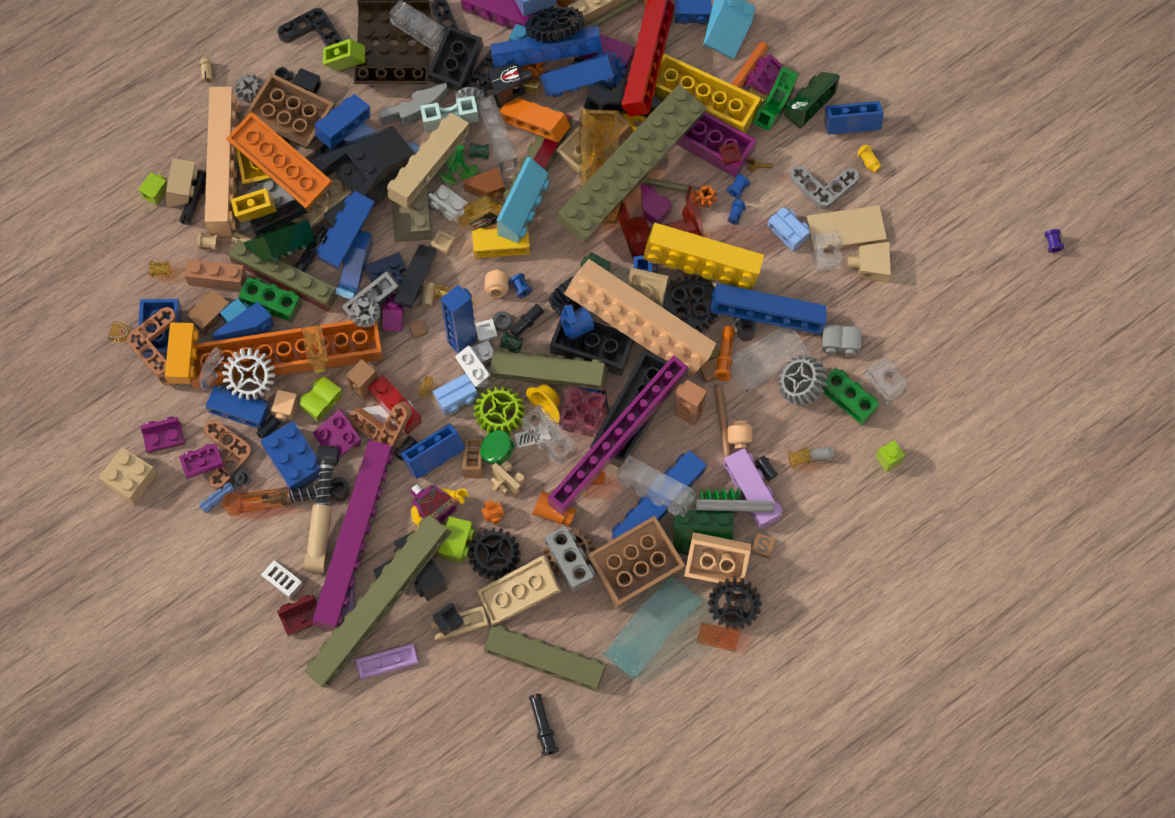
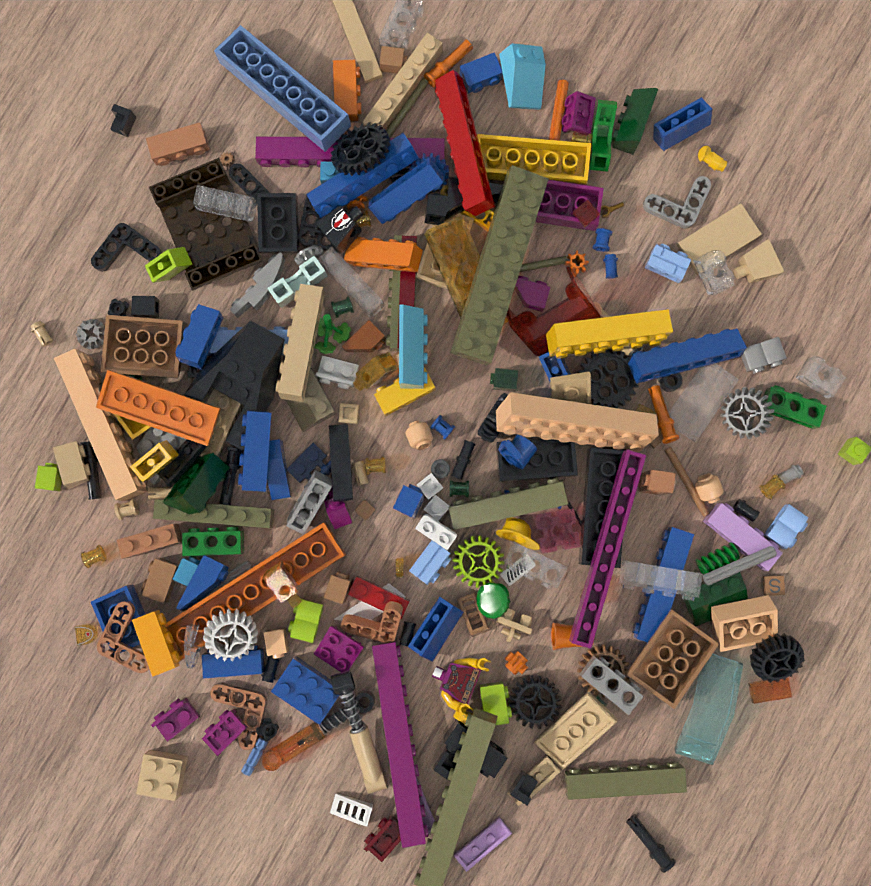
camera: 20 degrees left, 15 degrees up
dark azure tile [335,285,358,299] -> none
light grey gear [350,297,381,327] -> none
none -> light blue brick [764,504,808,549]

